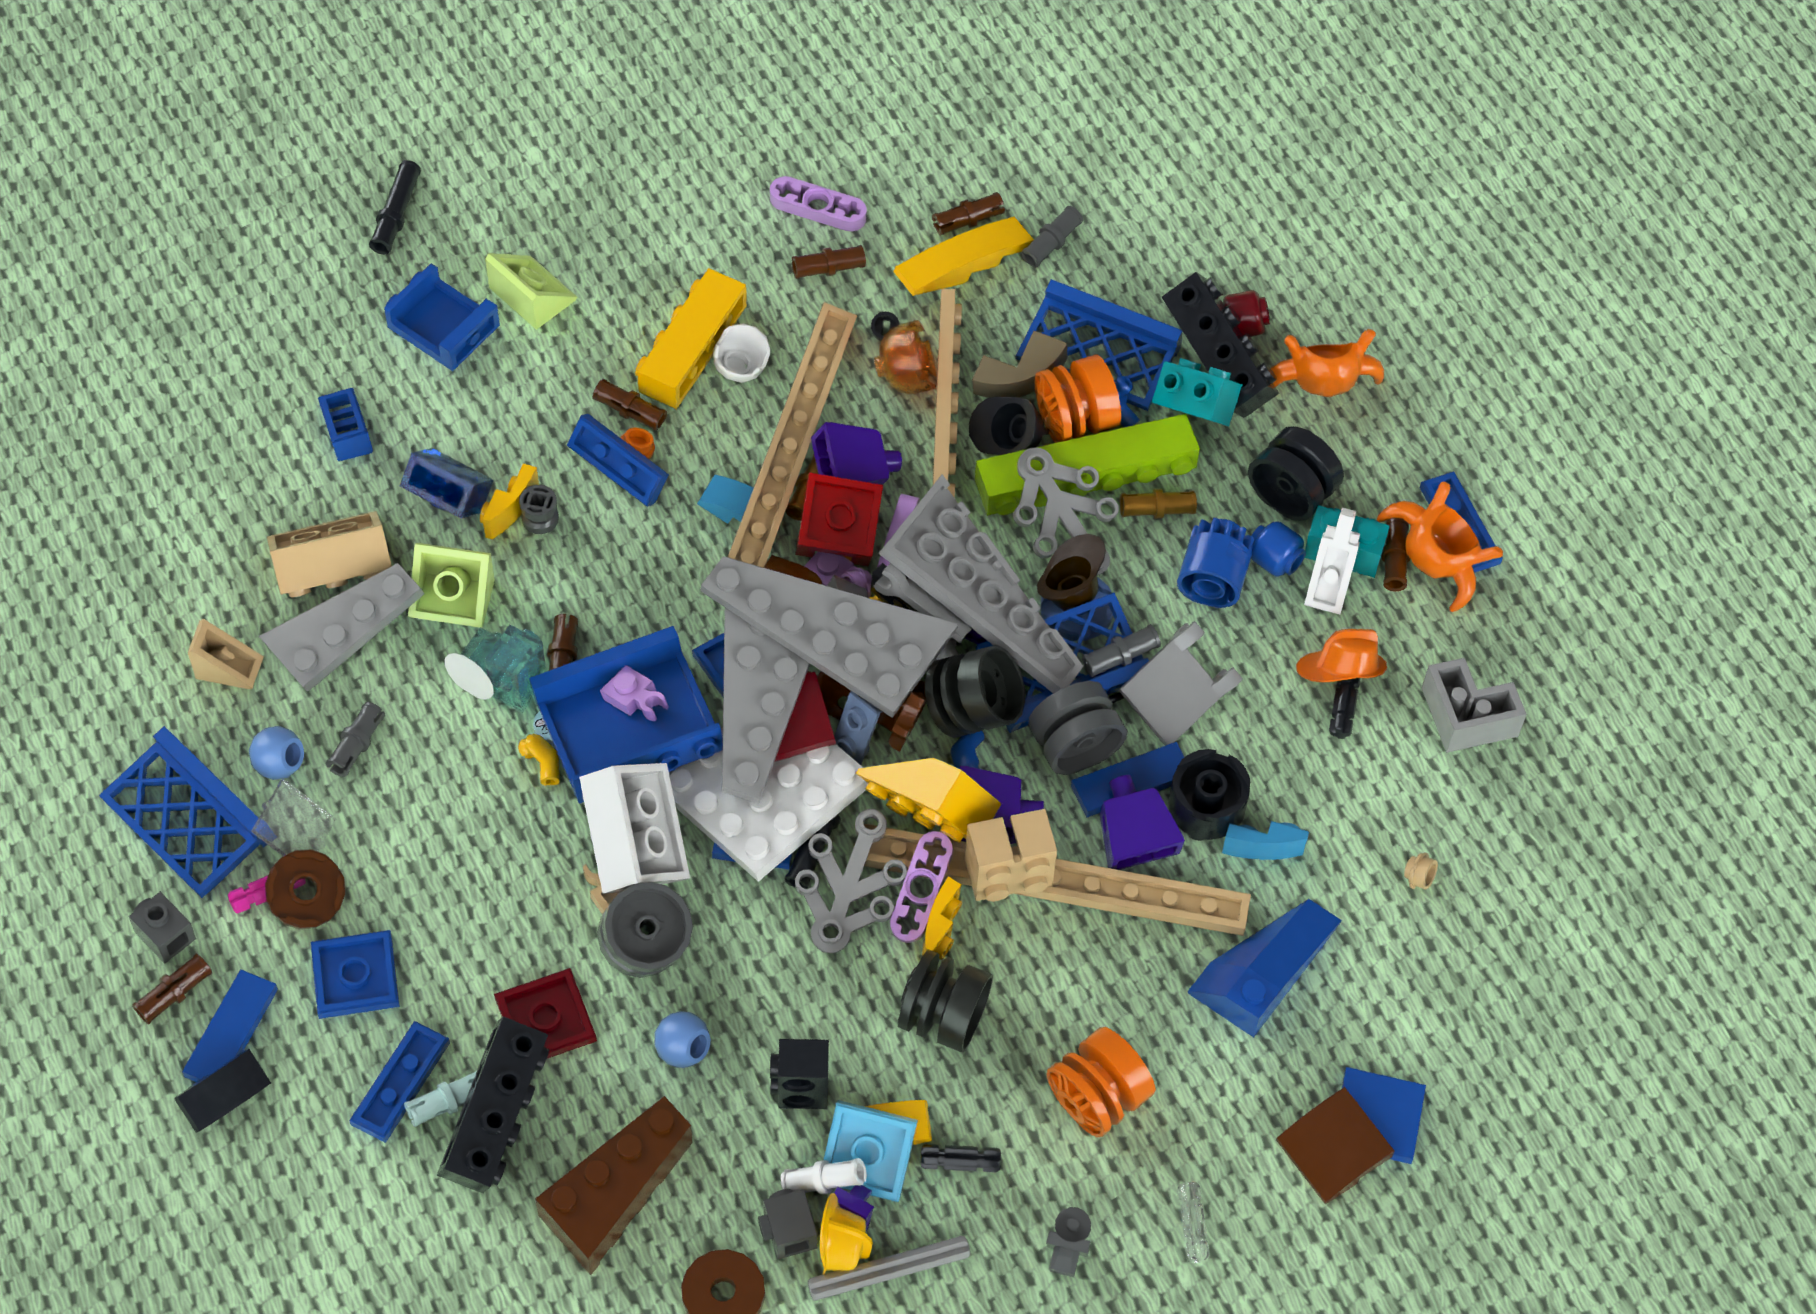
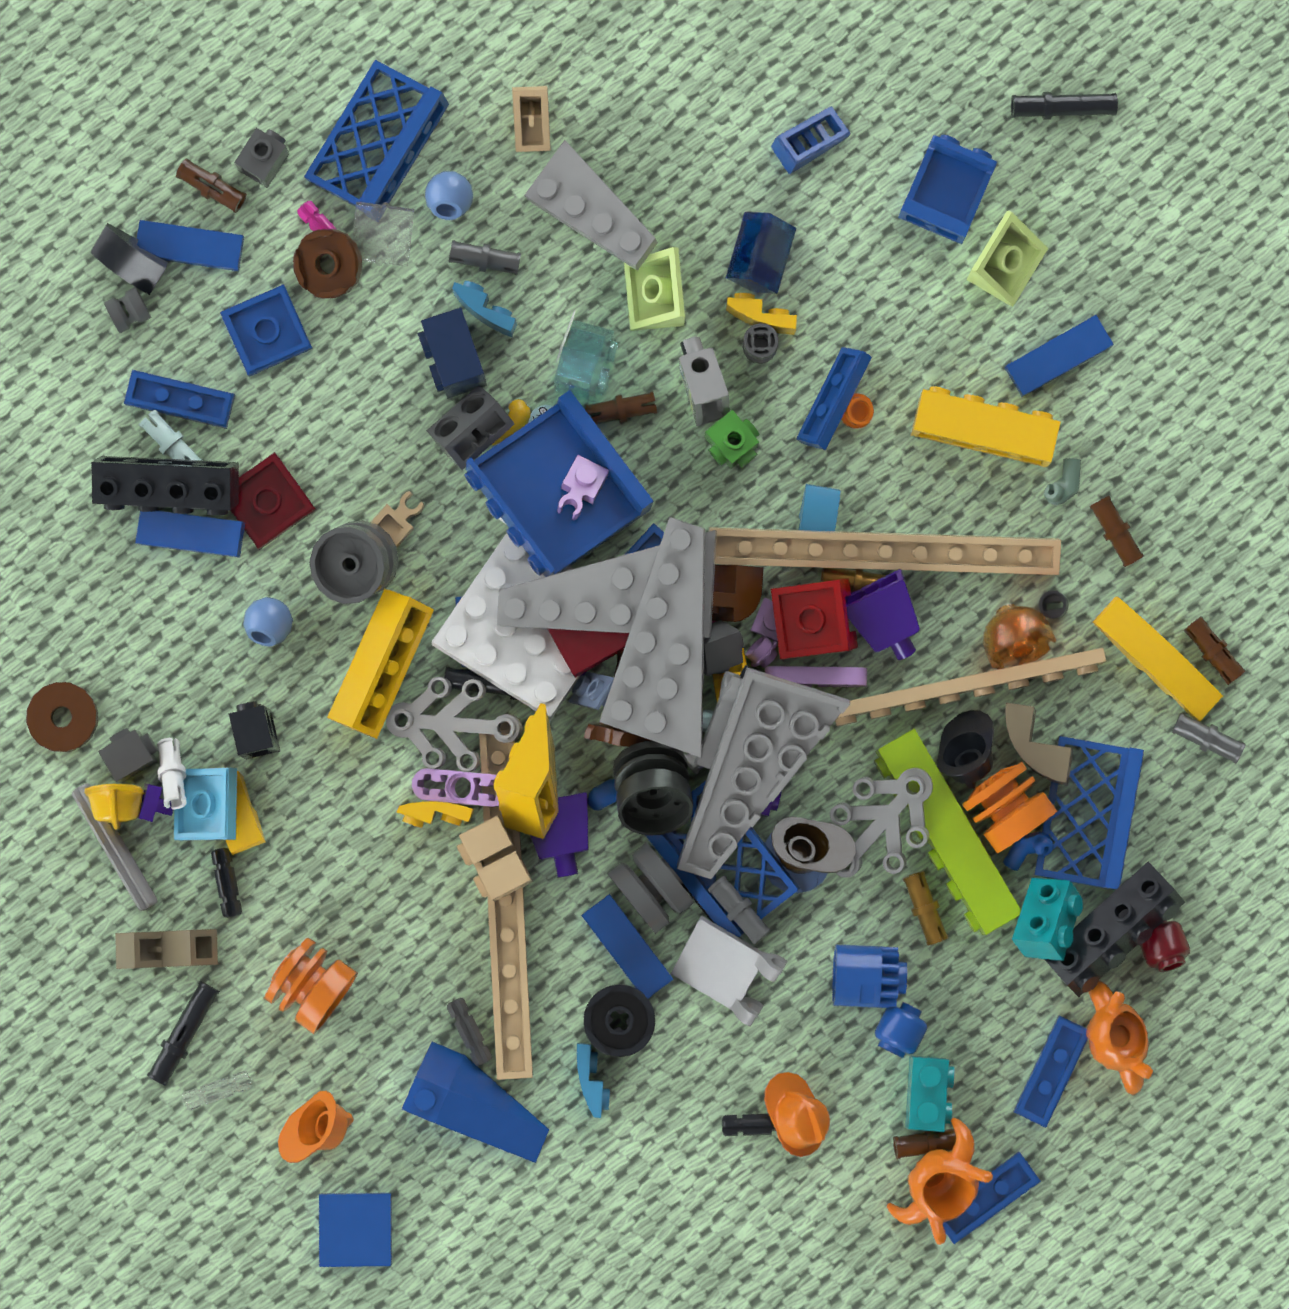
camera: 75 degrees right, 25 degrees up
tan slope [267,511,392,597] -> none
reddish brown wedge [535,1096,693,1275] -> none
white slope [579,763,690,894] -> none
reddish brown pin [592,378,667,432] -> none
white hair [712,323,770,383] -> none
lavender beam [770,176,867,231] -> none
pearl dark grey wheel [898,949,993,1053] -> none
dark grey hips [1046,1207,1091,1277] -> none
dark purple torso [1100,775,1185,870] -> none
black wheel [1248,426,1344,521] -> none
reddish brown slope [1276,1087,1395,1204] -> none
white hinge [1304,507,1360,615] -> none
tan plate [1404,852,1438,890] -> none
light grey brick [1421,658,1527,753] -> none
none -> dark grey wheel [104,287,151,333]
none -> dark tan brick [115,929,218,969]
none -> blue tile [135,511,245,558]
none -> black pin [147,981,220,1086]
none -> orange piece [278,1091,354,1163]
none -> yellow brick [327,588,434,739]
none -> dark blue brick [417,307,487,399]
none -> dark grey brick [426,385,514,470]
none -> dark grey axle [447,998,492,1066]
none -> dark azure slope [452,281,517,337]
none -> light grey torso [679,337,730,426]
none -> bright green brick [704,410,760,469]
none -> blue tile [1005,315,1114,397]
none -> blue tile [1013,1015,1088,1128]
none -> sand green arm [1044,458,1081,505]

